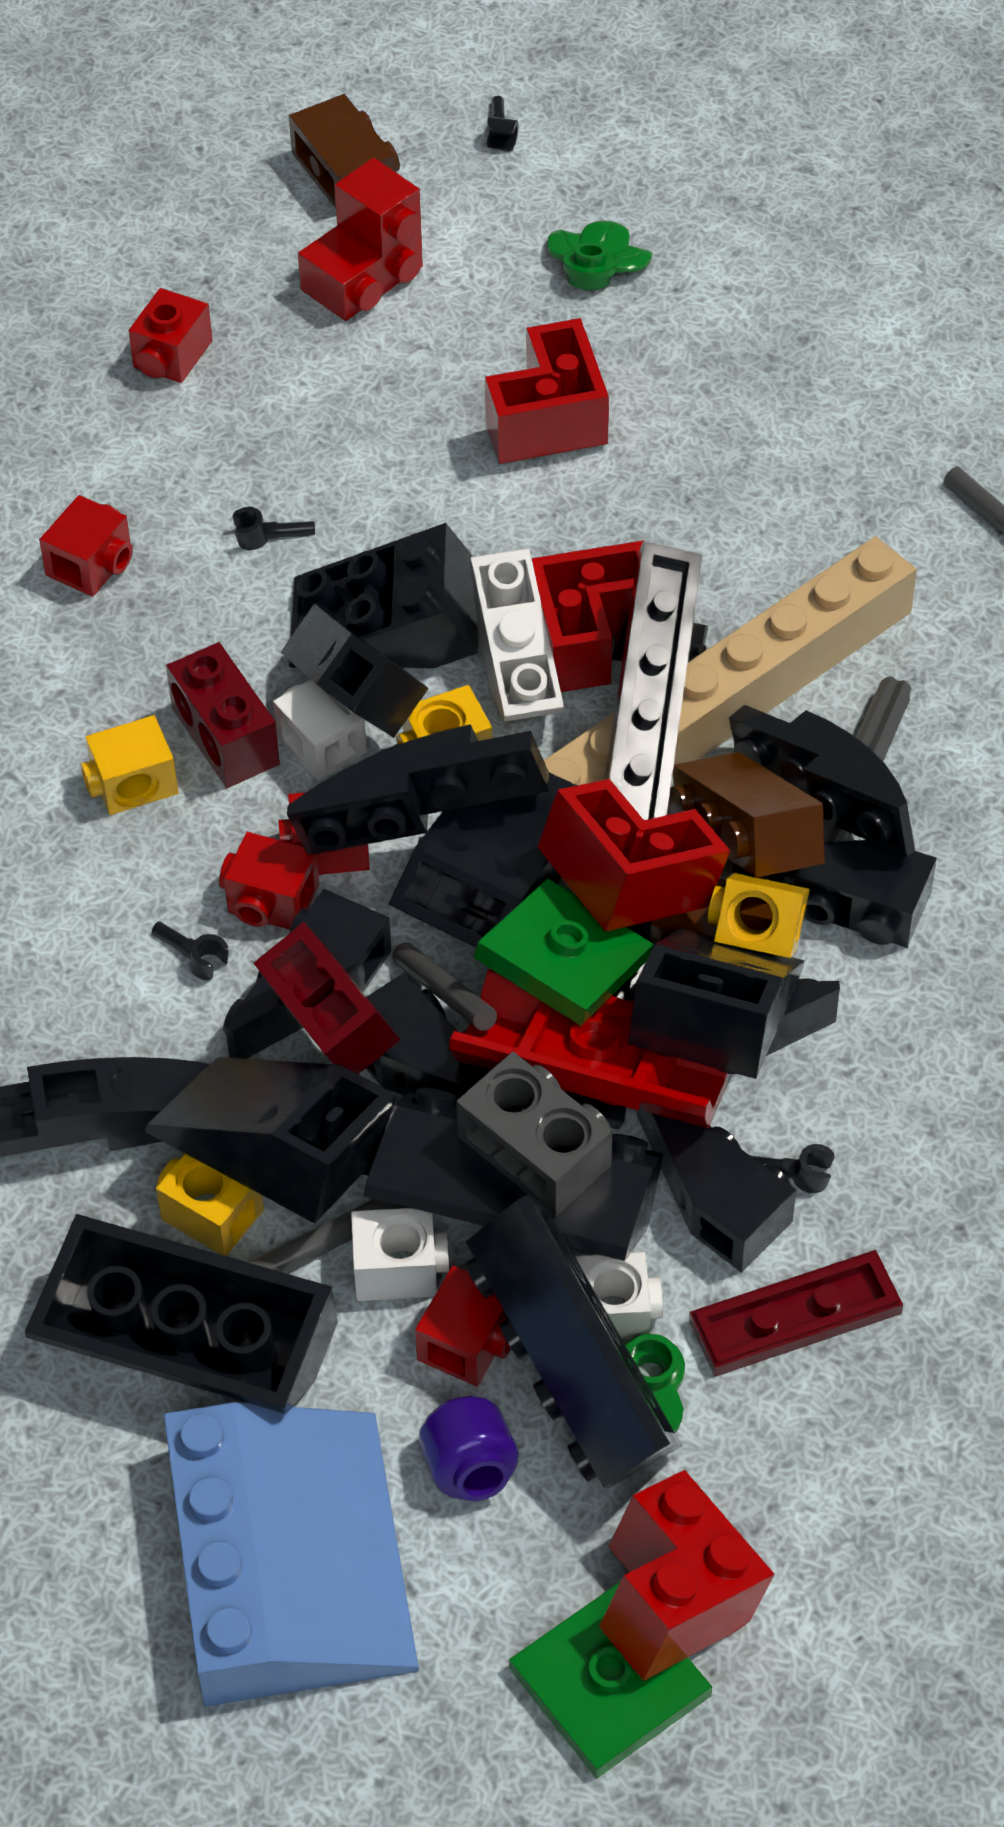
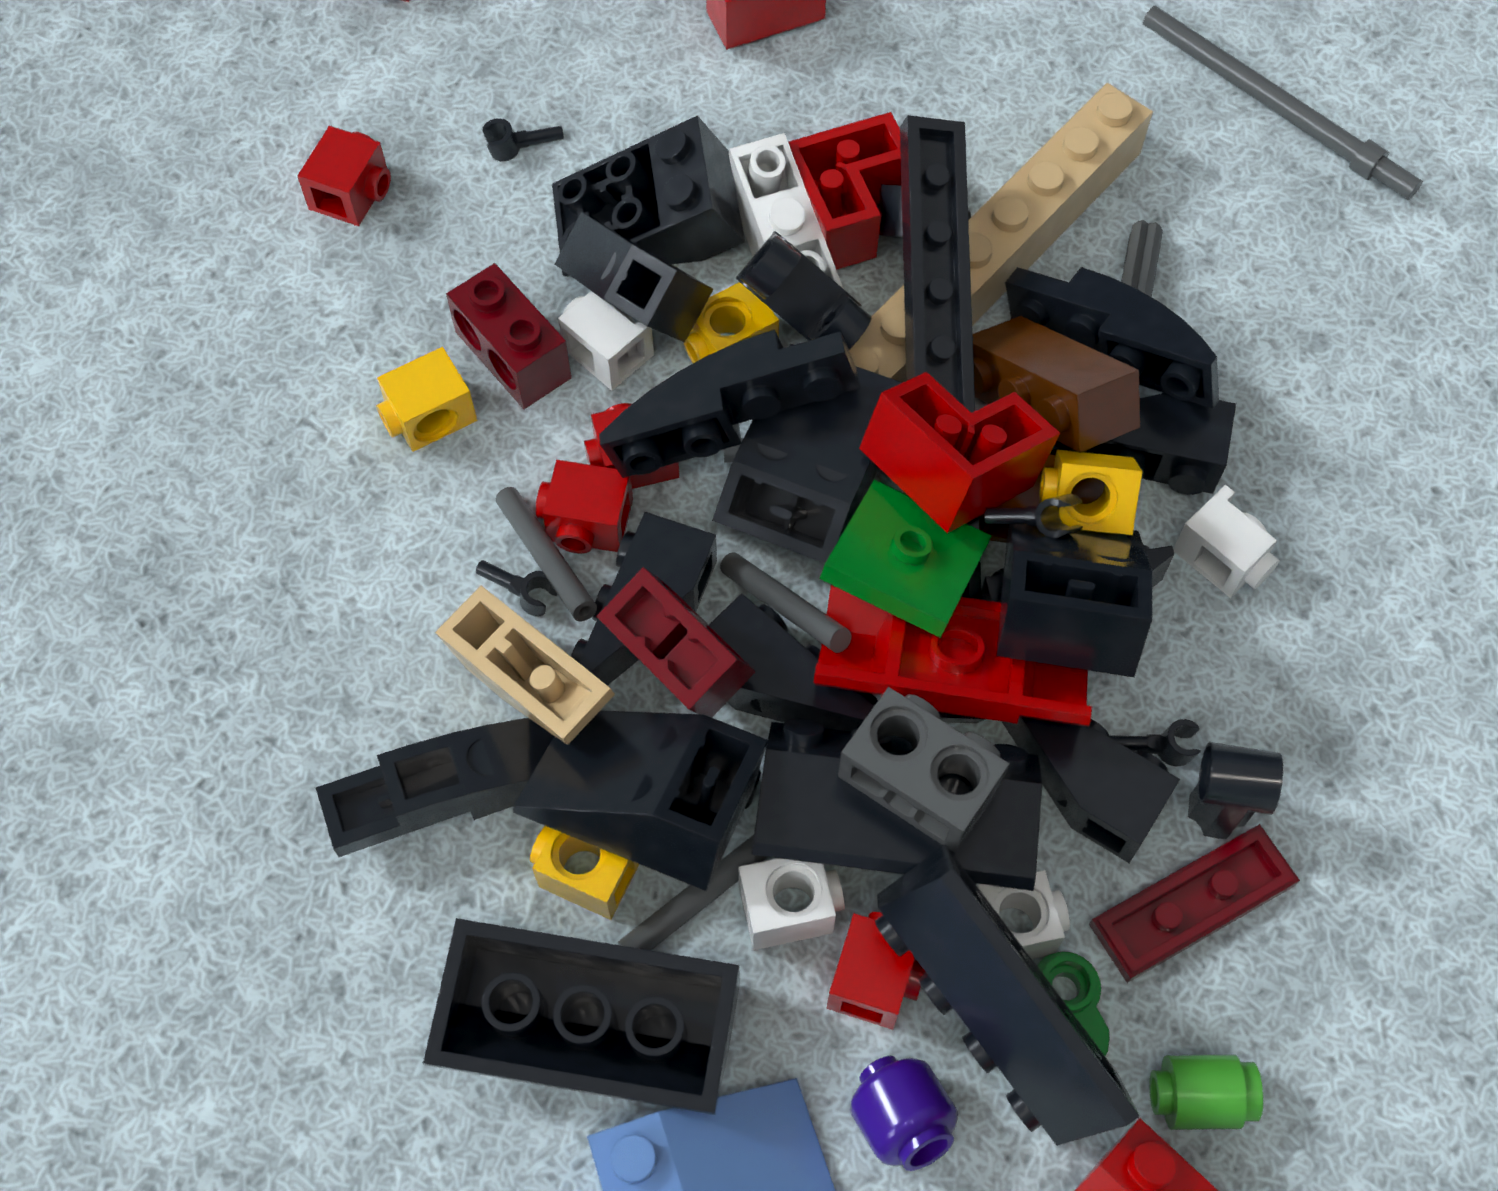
camera: 10 degrees left, 10 degrees up
none -> tan slope [435,585,615,745]
none -> dark grey piece [496,487,597,622]
none -> black piece [736,231,872,350]
none -> black hand [985,494,1083,538]
none -> bright green brick [1149,1054,1263,1130]
none -> white brick [1173,485,1280,598]
none -> black piece [1188,742,1283,839]

